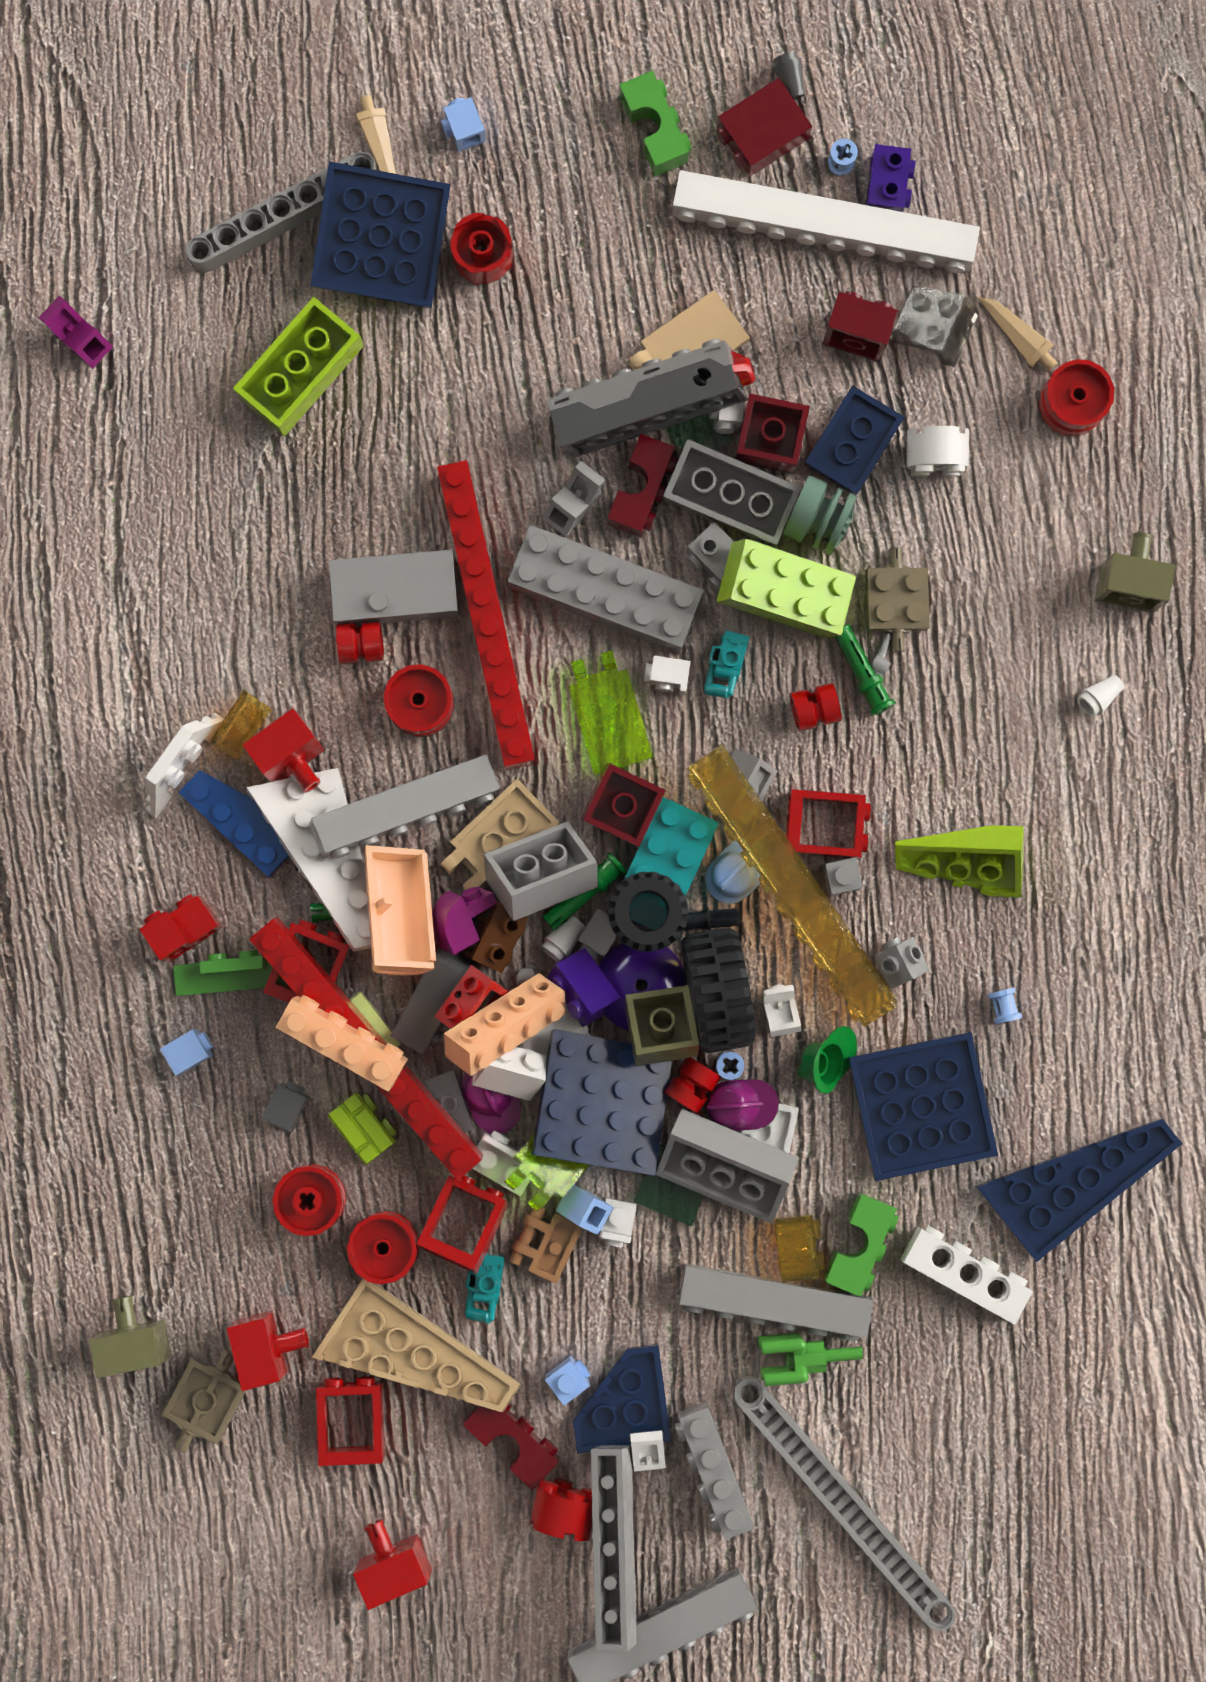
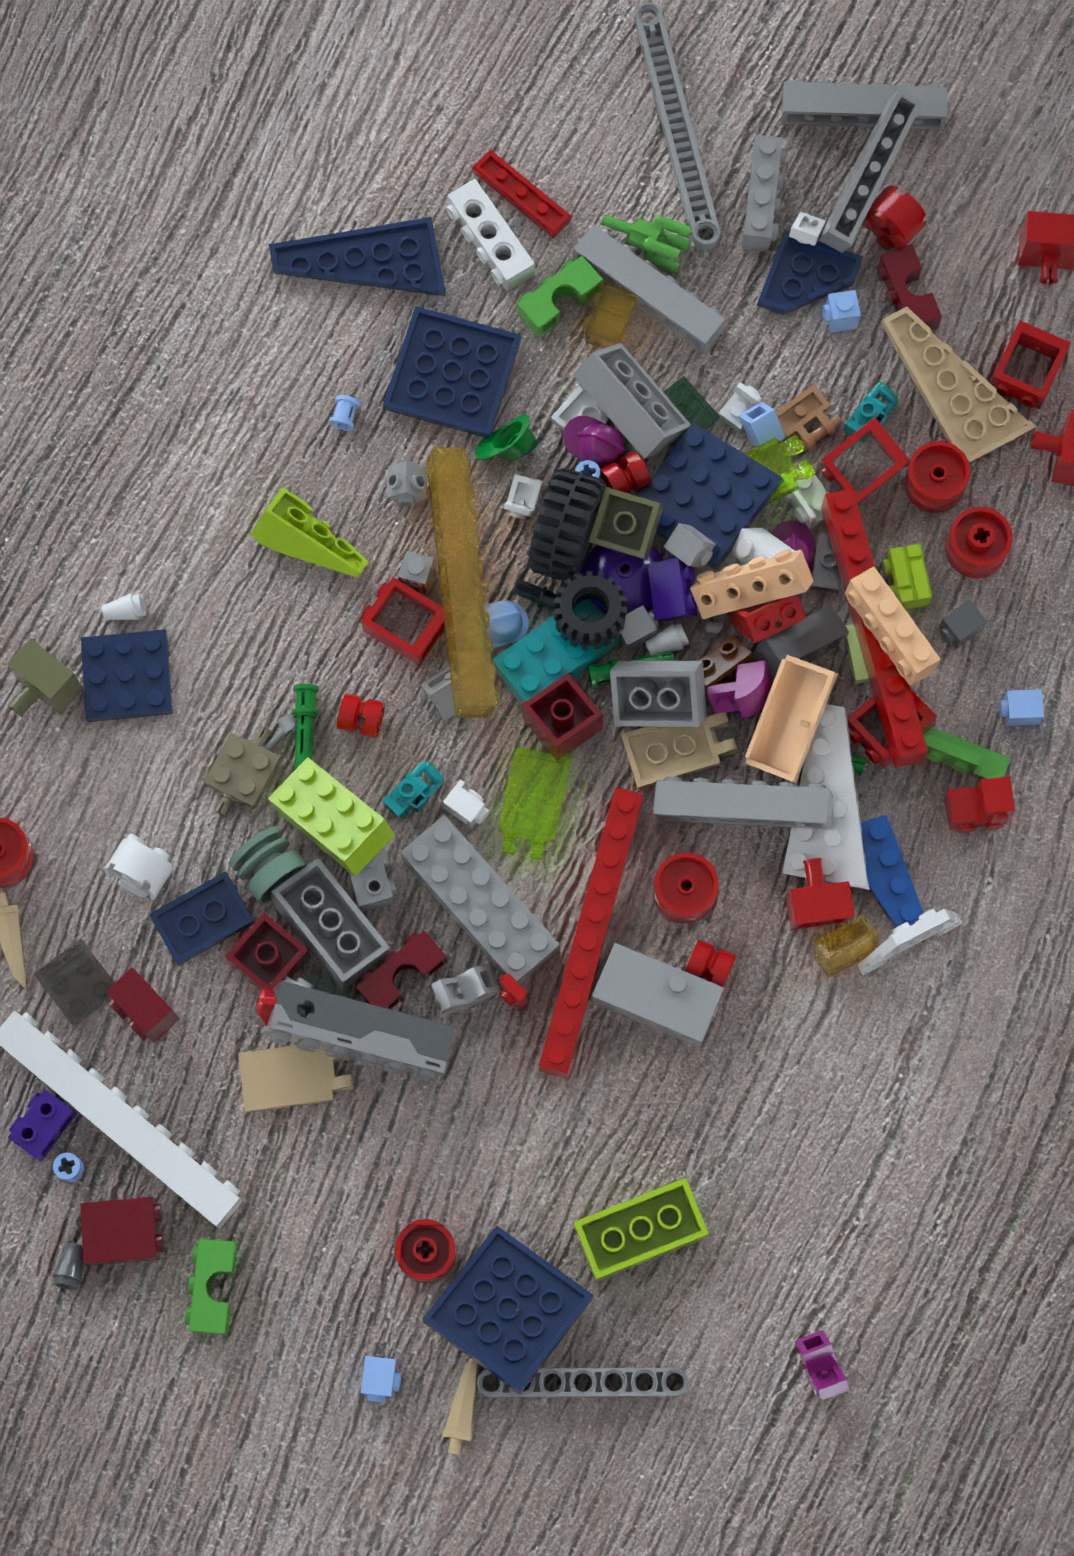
camera: 150 degrees left, 10 degrees down
none -> dark blue plate [81,629,173,722]
none -> red tile [472,149,572,238]
none -> red plate [499,973,527,1012]
none -> light grey brick [664,523,716,568]

